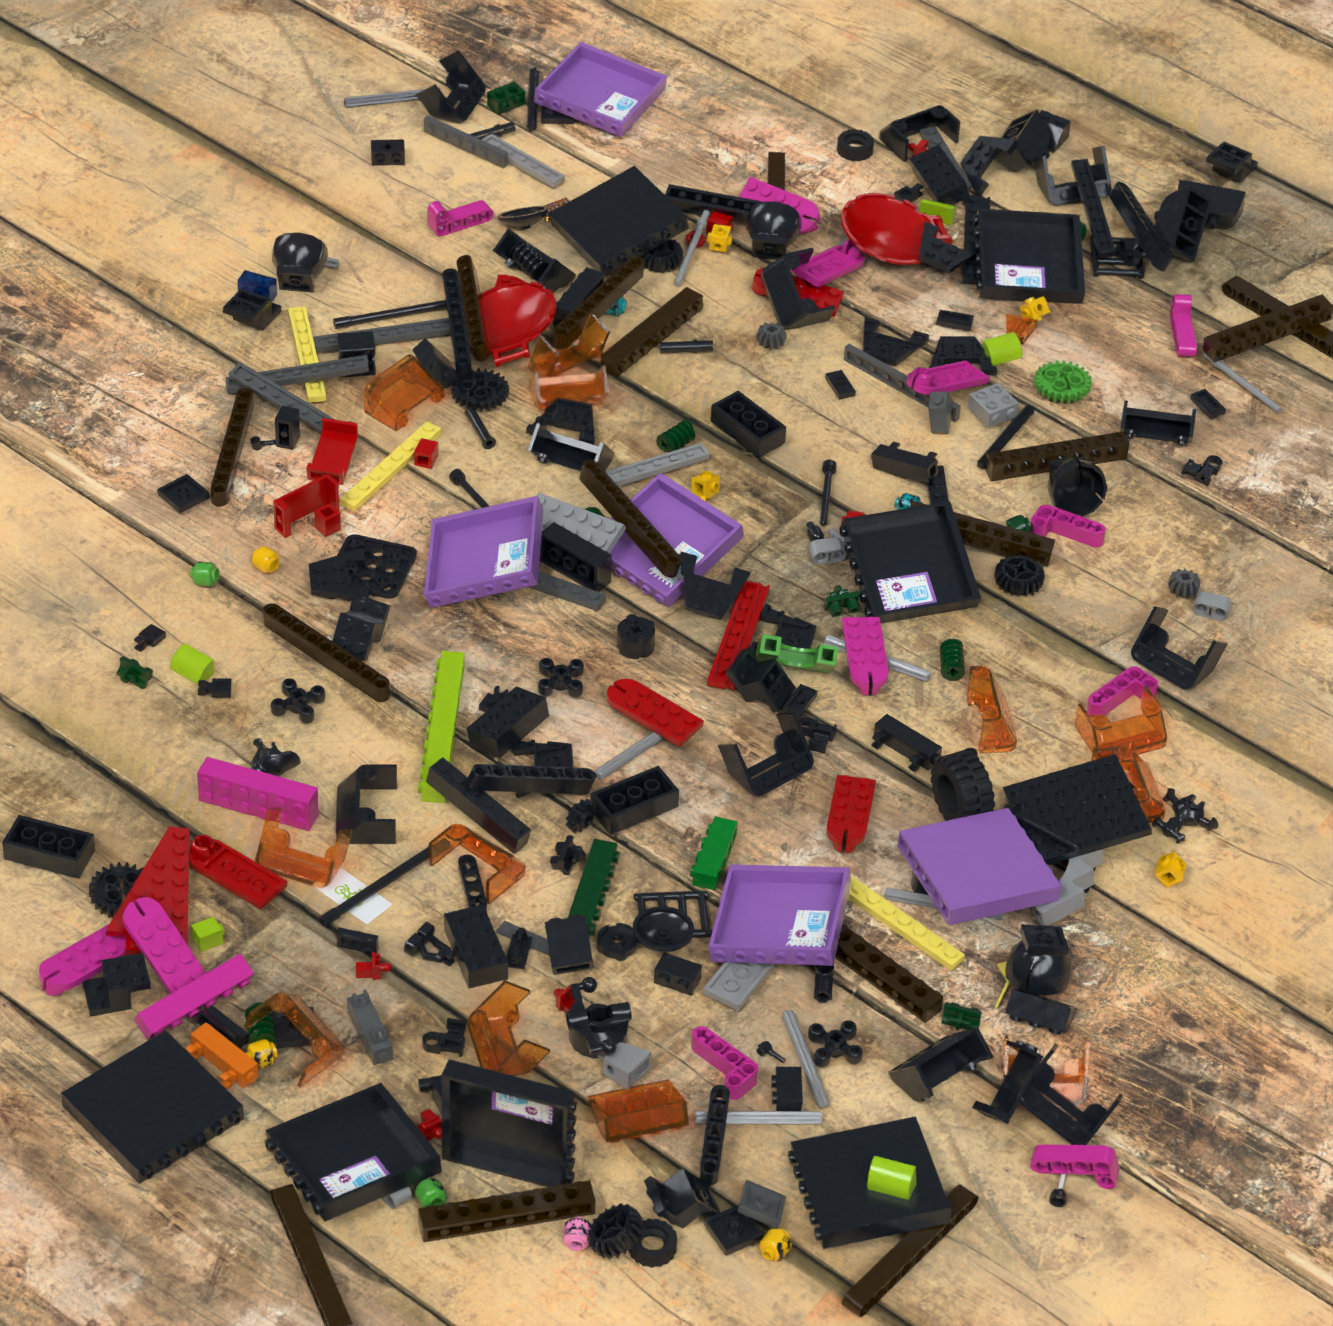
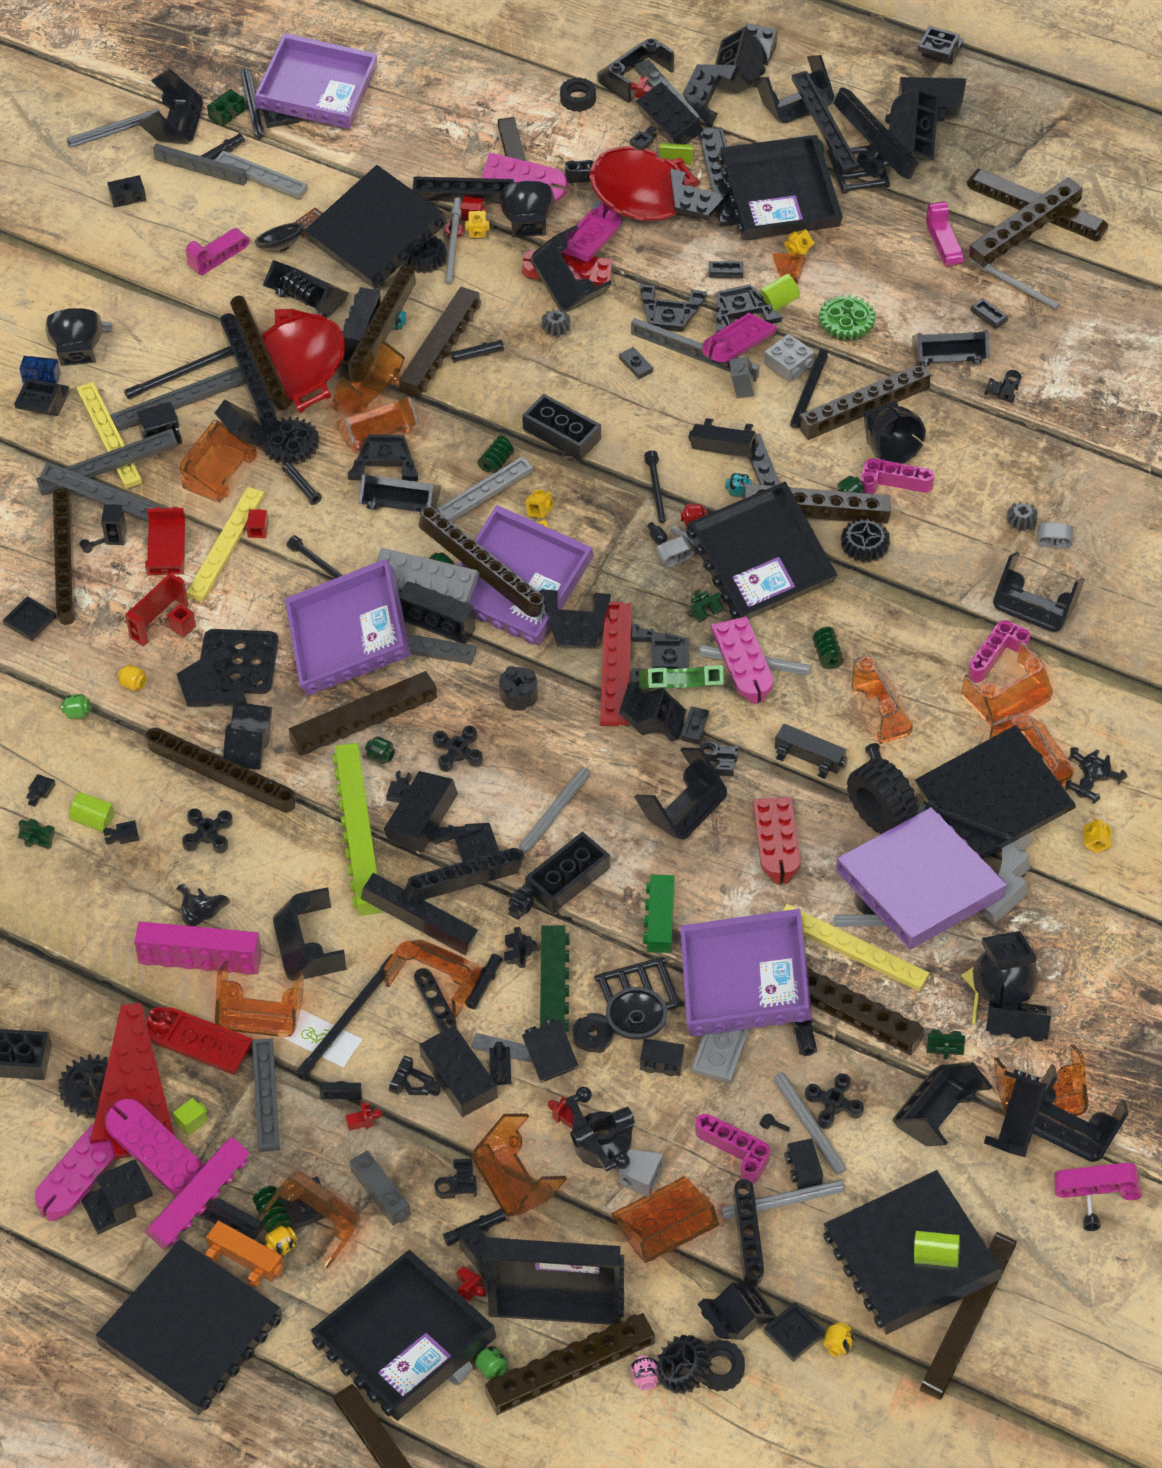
camera: 10 degrees left, 10 degrees up
red plate [607,679,704,747] -> none
dark grey plate [737,1179,786,1228] -> none
none -> dark grey plate [252,1038,280,1152]
none -> dark brown brick [288,671,437,756]
none -> dark green head [365,736,395,765]
none -> black pin [465,954,503,1010]
none -> black piece [565,160,594,183]

